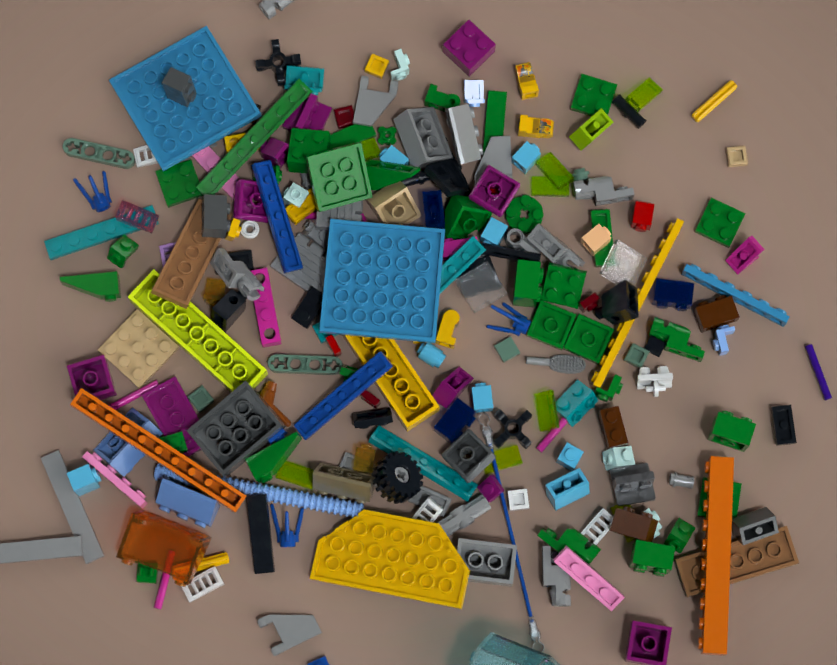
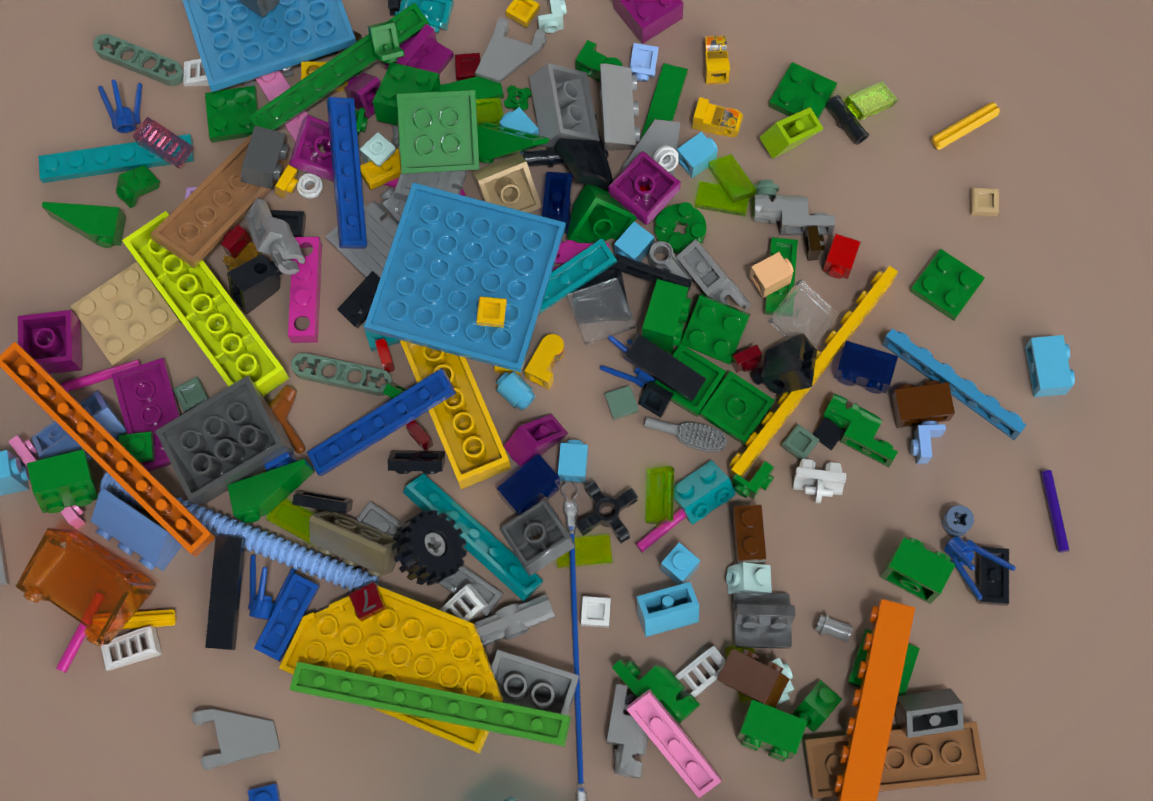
camera: 15 degrees right, 5 degrees down
green tile [136,562,159,584] -> none
clear yellow bracket [353,444,376,473] -> none
magenta plate [477,475,505,503] -> none
dark pink slope [725,236,765,275] -> none
none -> green brick [27,449,98,514]
none -> dark red plate [221,224,251,260]
none -> blue plate [254,573,320,662]
none -> bright green plate [289,662,571,747]
none -> black tile [292,491,353,514]
none -> dark red tile [349,582,387,621]
none -> green bracket [367,20,404,63]
none -> yellow tile [476,297,507,328]
none -> black tile [623,334,706,403]
none -> black tile [638,380,674,418]
none -> white plate [653,146,678,171]
none -> dark brown plate [804,226,825,261]
none -> sand blue wheel [942,505,974,537]
none -> blue plant [944,536,1016,600]
none -> medium azure brick [1025,335,1075,397]

